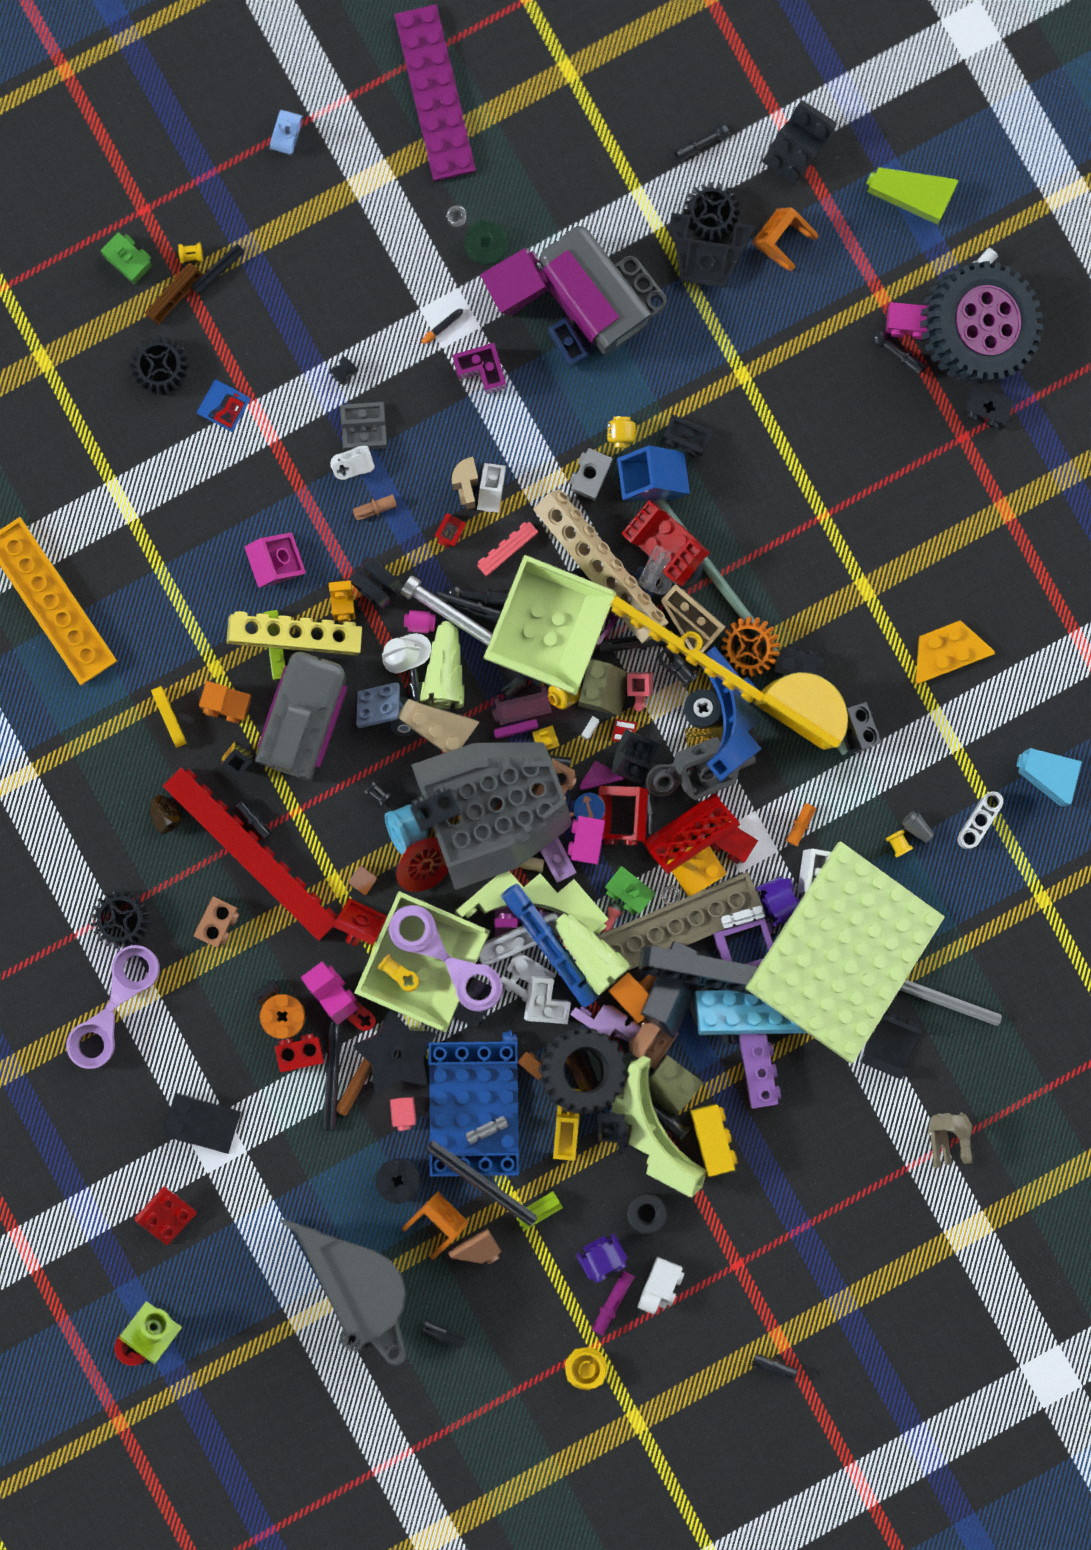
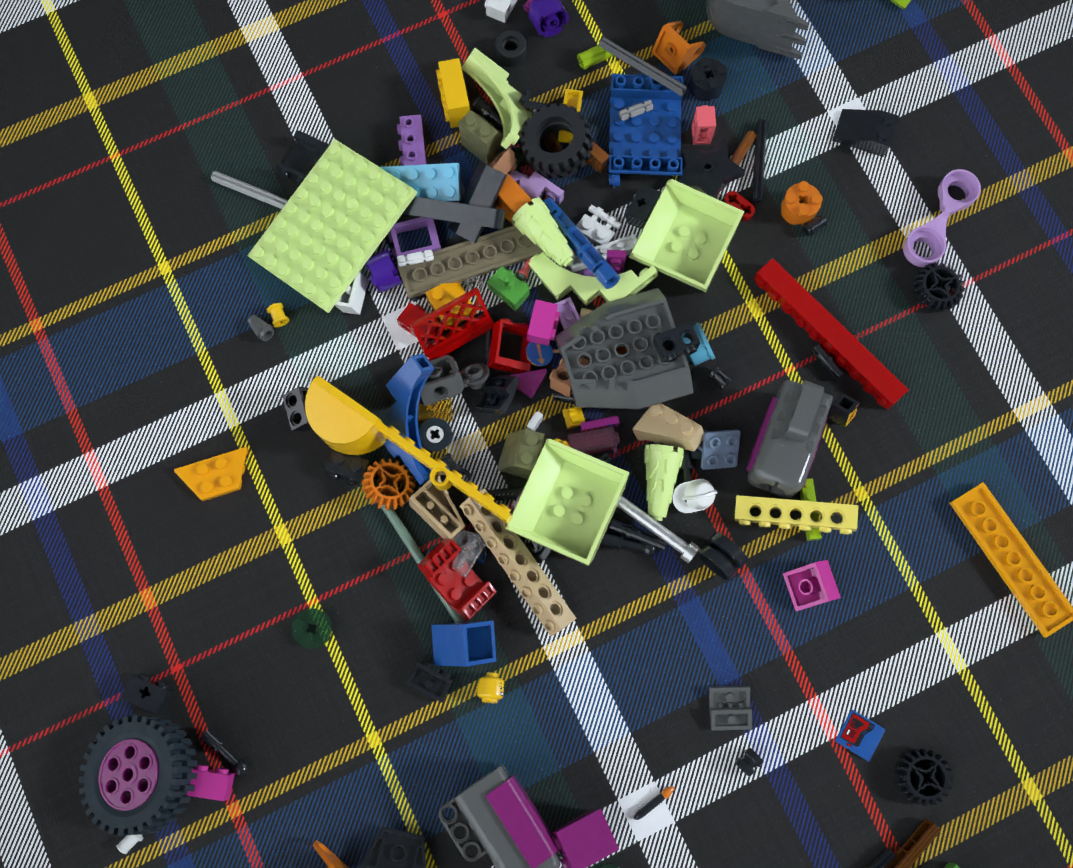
camera: 170 degrees left, 10 degrees down
red plate [134,1185,197,1246] -> none
dark brown rock [150,795,181,835] -> none
yellow beam [151,686,187,748] -> none
nougat brick [194,897,240,948] -> none
orange brick [199,681,252,724] -> none
red brick [275,1034,325,1072] -> none
dark pink brick [301,962,358,1025] -> none
light orange slope [329,581,355,623] -> none
white piece [330,446,375,480] -> none
red tile [333,898,388,946] -> none
slope [348,865,378,896] -> none
nougat axle [353,494,397,521] -> none
yellow connector [377,954,419,992] -> none
lavender piece [389,905,503,1011] -> none
red piece [397,837,448,892] -> none
dark pink brick [404,610,436,633] -> none
red window [435,513,468,549] -> none
nougat slope [449,1228,501,1264] -> none
magenta brick [452,343,506,395] -> none
tan brick [452,457,479,510] -> none
white slope [477,463,506,513] -> none
coral piece [477,522,538,577] -> none
white plate [524,976,571,1024] -> none
dark blue brick [548,318,589,370] -> none
light grey brick [569,448,613,501] -> none
tile [612,719,637,742] -> none
coral brick [627,672,653,711] -> none
orange axle [786,803,816,847] -> none
dark tan piece [928,1113,972,1168] -> none
white beam [958,792,1003,849] -> none
medium azure slope [1017,748,1082,807] -> none
none -> clear green plate [291,609,333,649]

